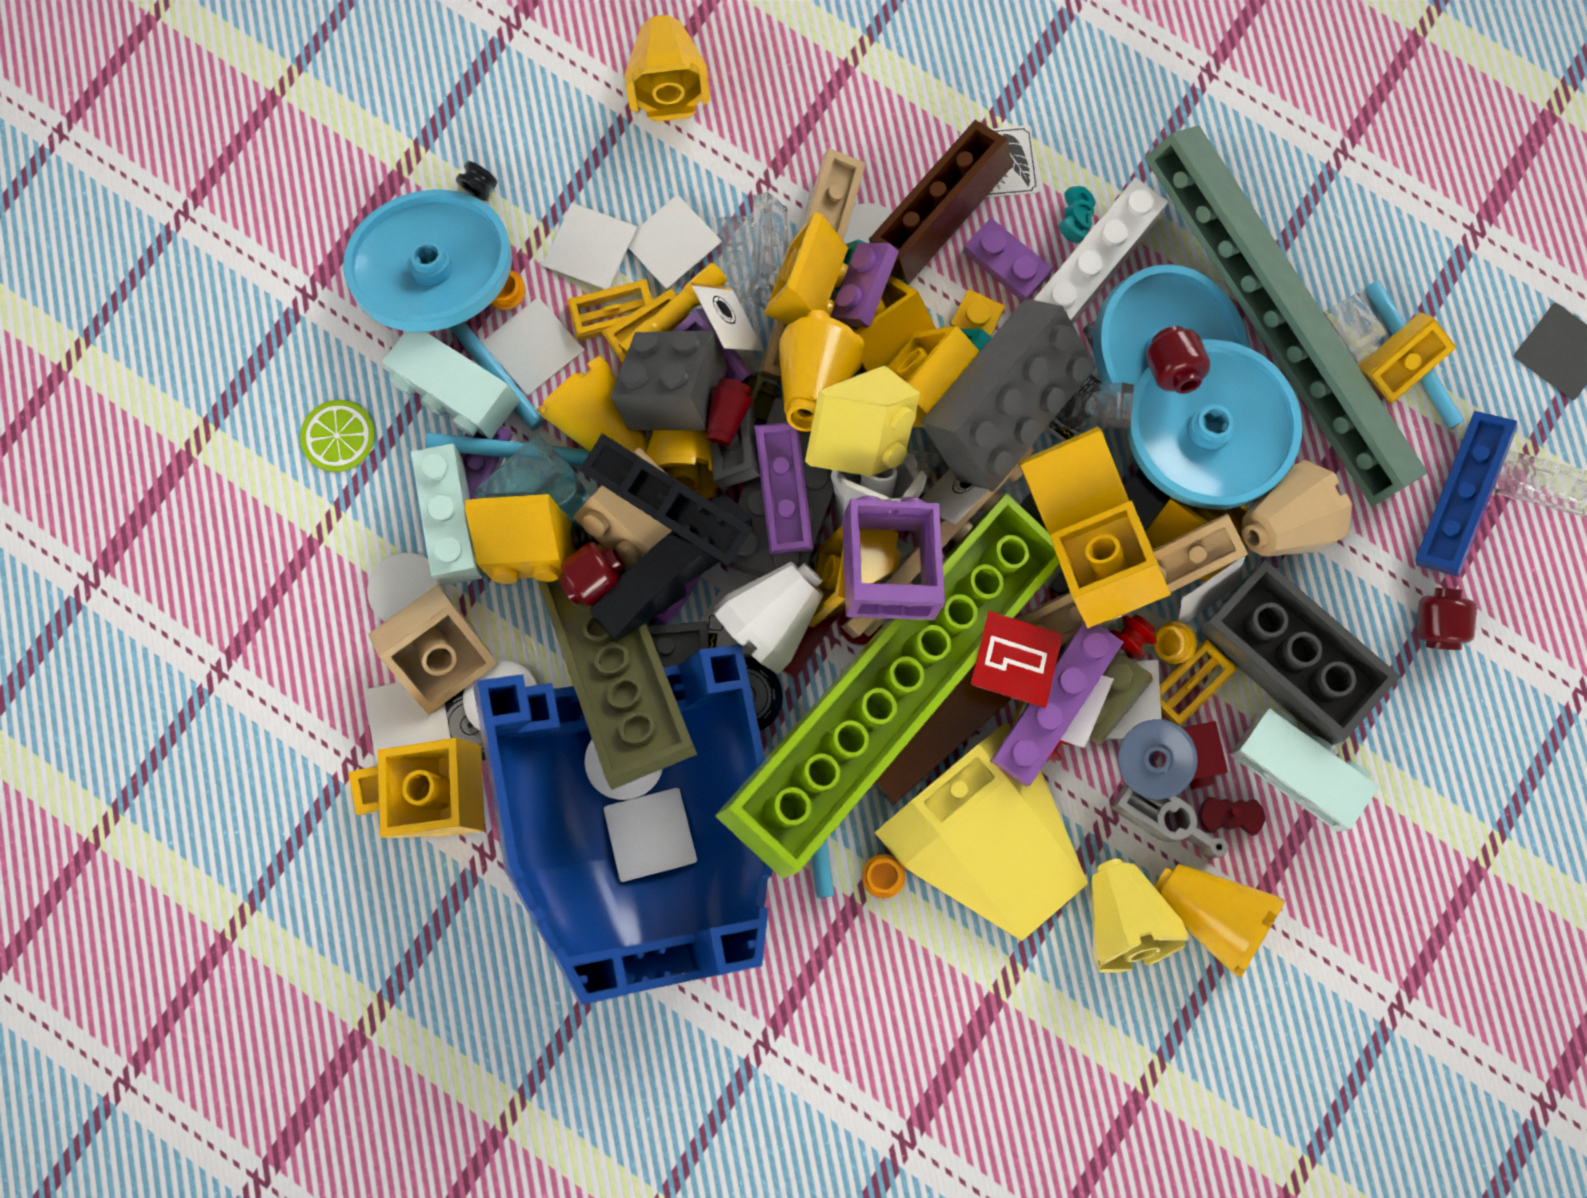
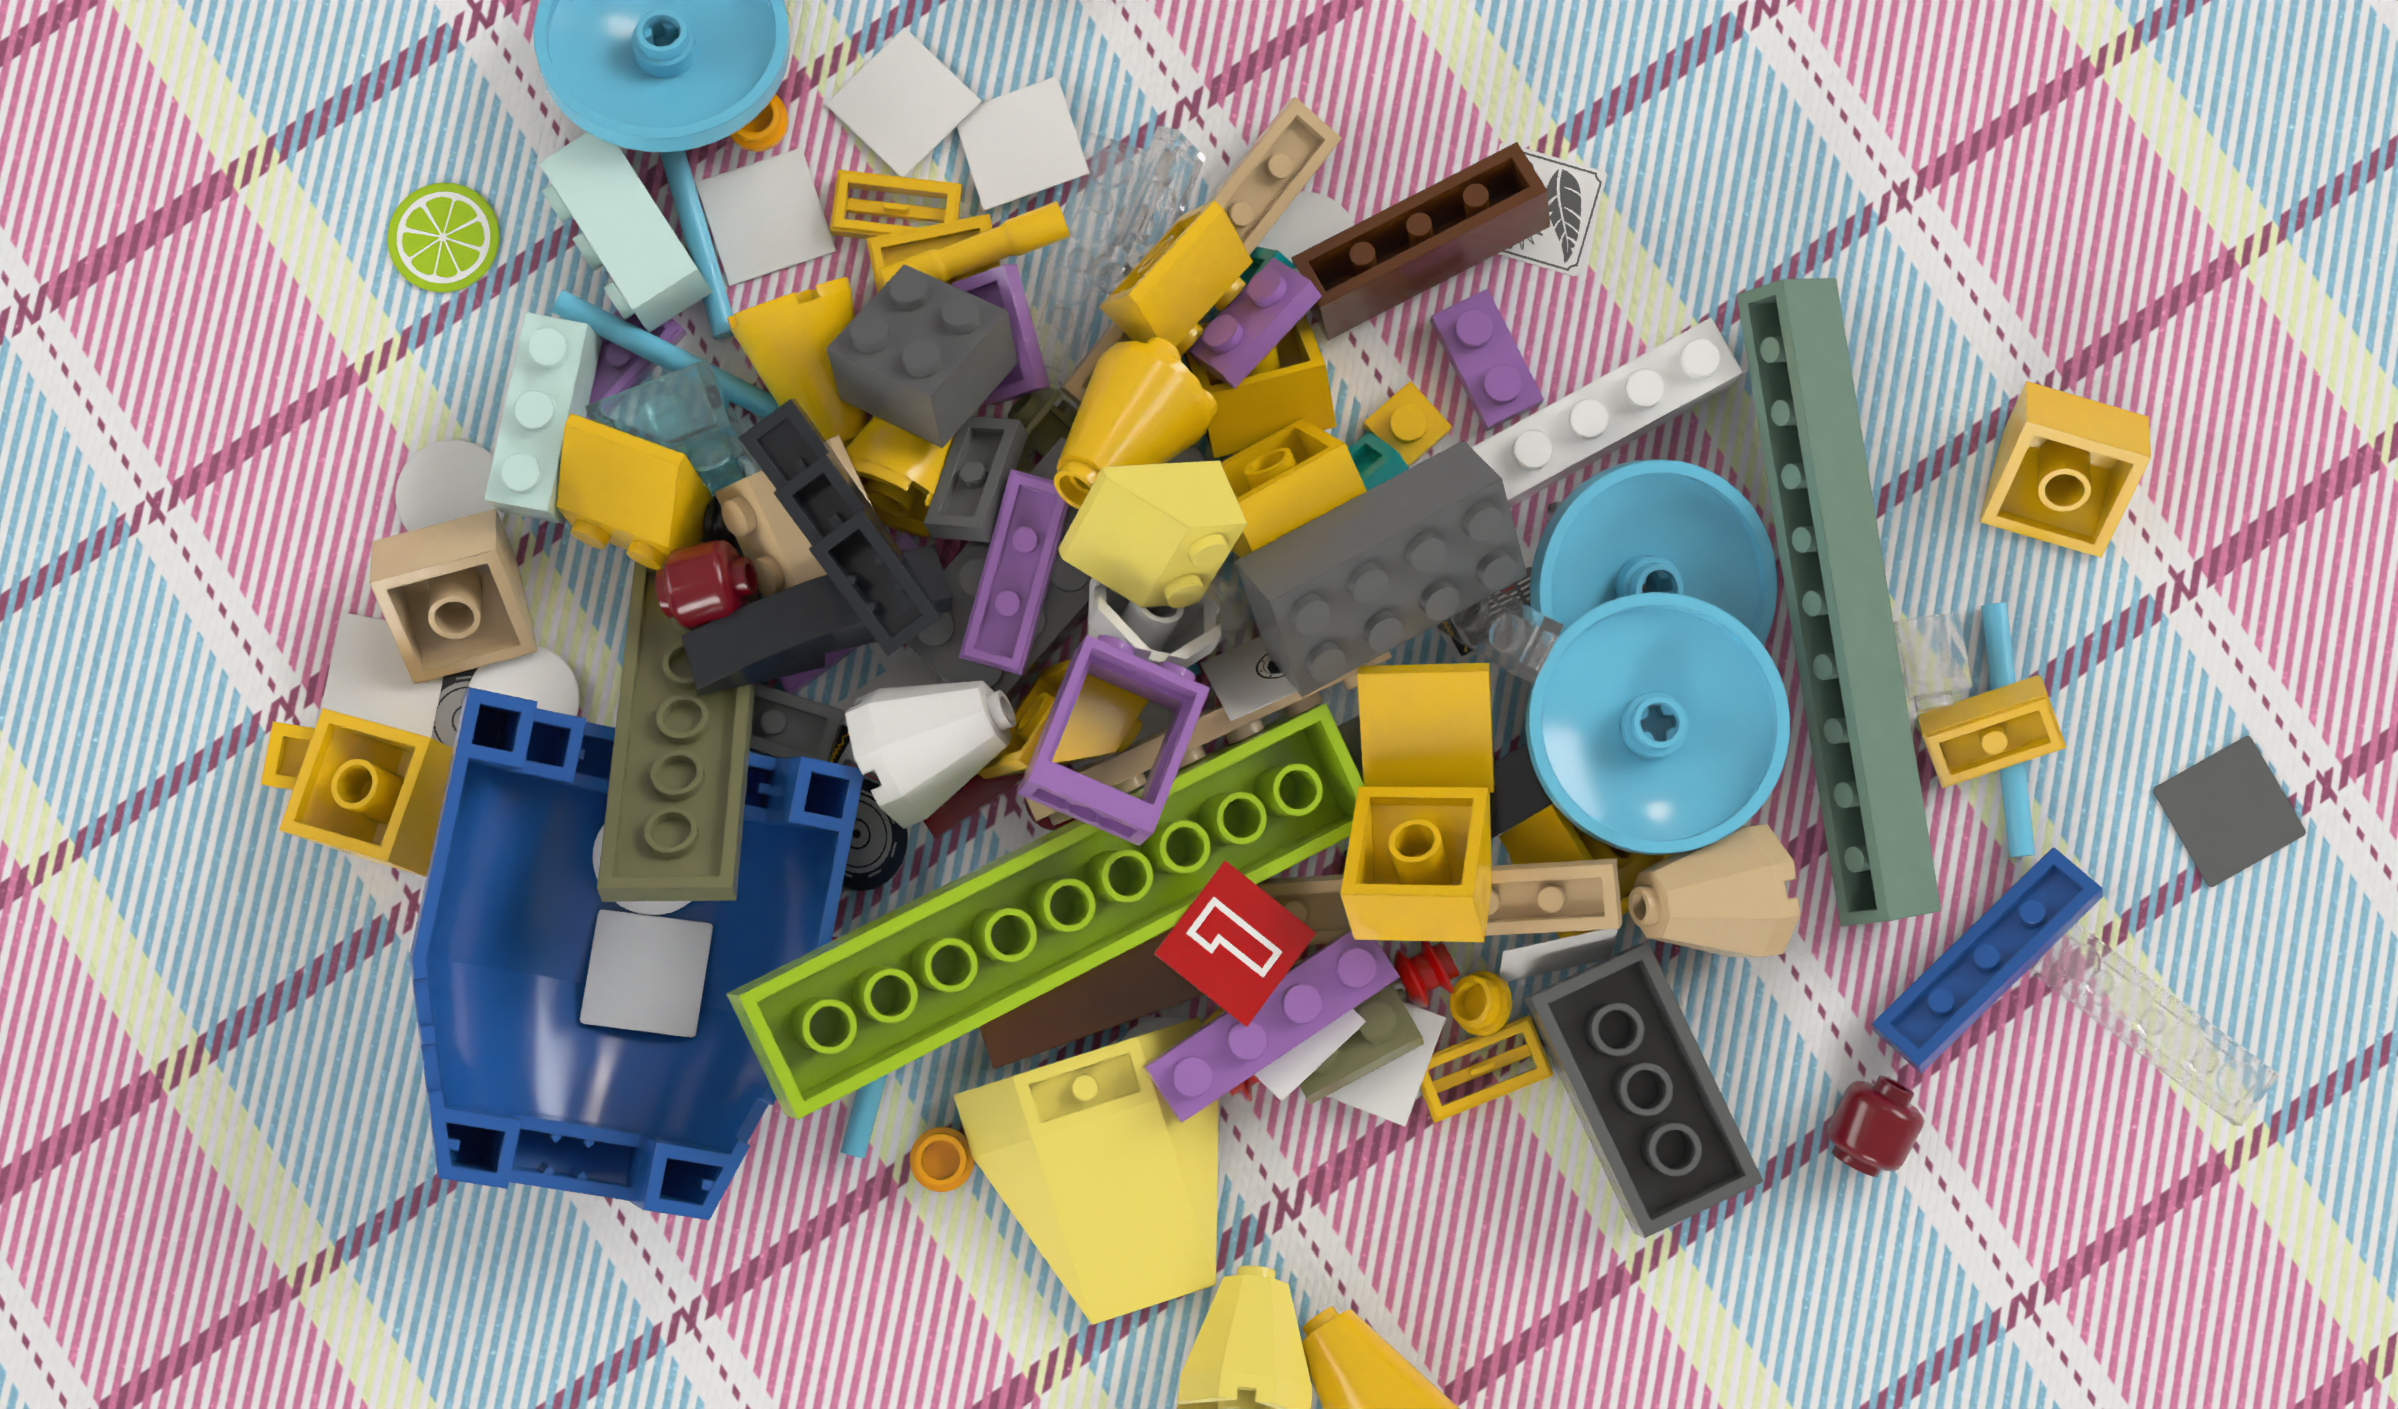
camera: 20 degrees right, 5 degrees up
white sticker [690,282,764,351] -> none
dark red cone [705,378,753,446] -> none
teal piece [1058,186,1096,243] -> none
light grey piece [1110,783,1230,859] -> none
sand blue piece [1118,719,1198,800] -> none
dark red head [1146,326,1211,394] -> none
dark red brick [1181,721,1228,790] -> none
dark red piece [1198,797,1266,836] -> none
light aqua brick [1229,708,1380,832] -> none
none -> yellow slope [1980,381,2151,558]

